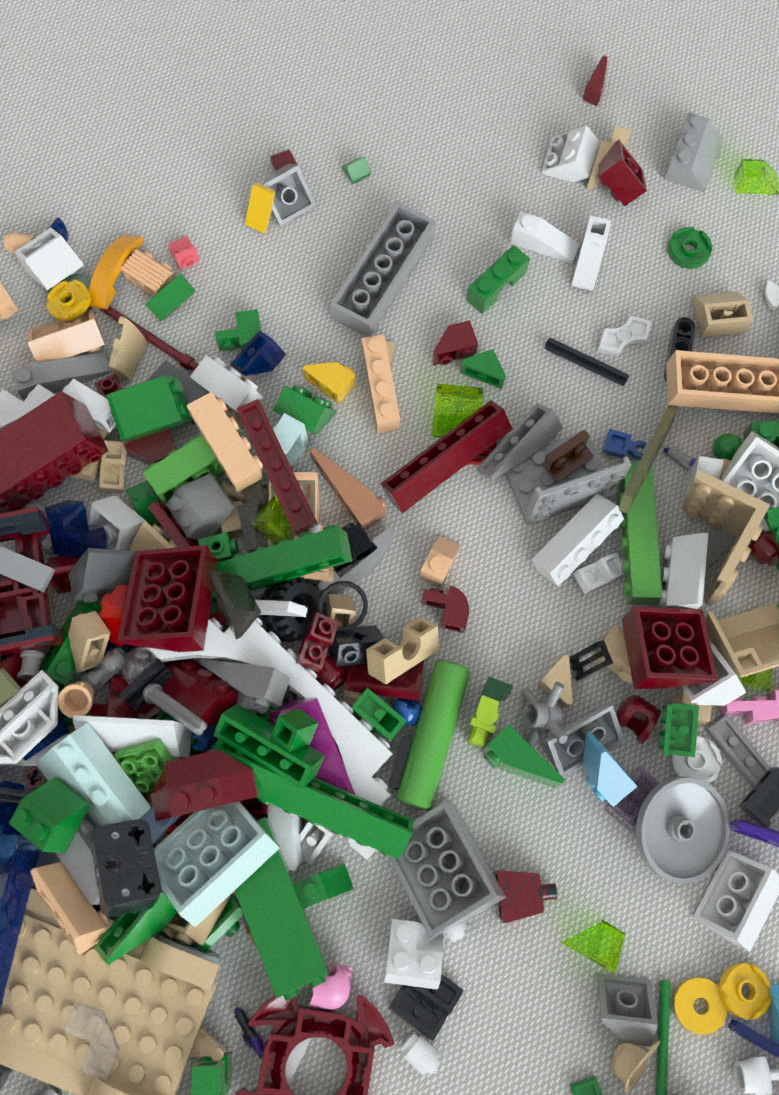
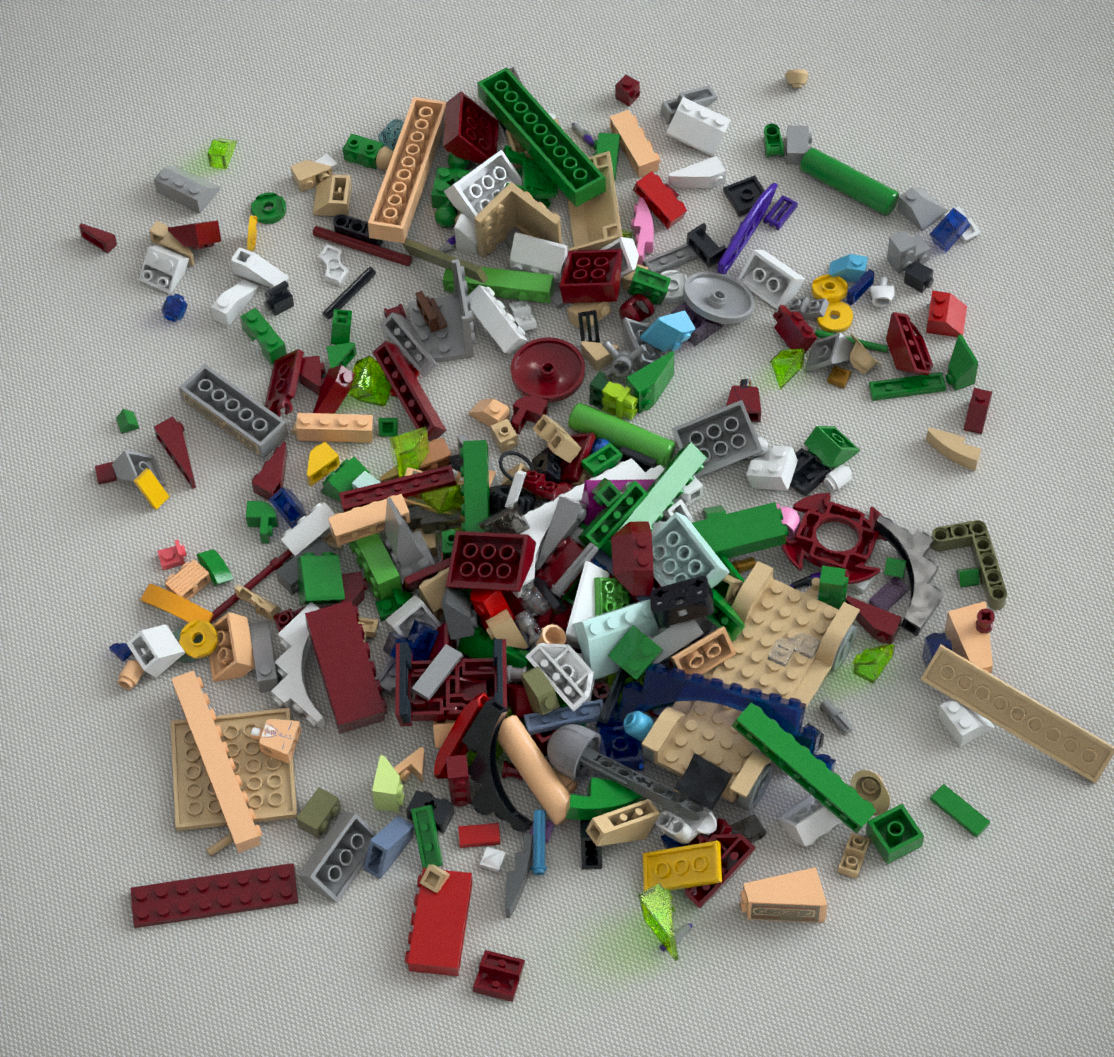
camera: 75 degrees left, 15 degrees down
blue plate [602,429,647,460] -> none
none -> dark red slope [153,416,196,489]
none -> clear blue head [161,294,188,322]
none -> yellow tile [247,215,258,252]
none -> dark red slope [252,442,288,502]
none -> black brick [264,281,294,316]
none -> dark red tile [265,349,304,417]
none -> tan slope [291,160,332,192]
none -> dark red axle [312,226,412,266]
none -> dark red slope [313,365,356,414]
none -> green slope [331,309,352,345]
none -> green slope [378,418,399,436]
none -> dark red bush [384,304,406,318]
none -> light grey slope [384,497,424,568]
none -> clear neon green slope [389,427,429,477]
none -> tan brick [491,419,518,453]
none -> dark red dish [511,337,585,403]
none -> dark red brick [773,305,818,353]
none -> light grey slope [788,296,829,318]
none -> green slope [804,426,860,468]
none -> pearl gold tile [827,365,852,389]

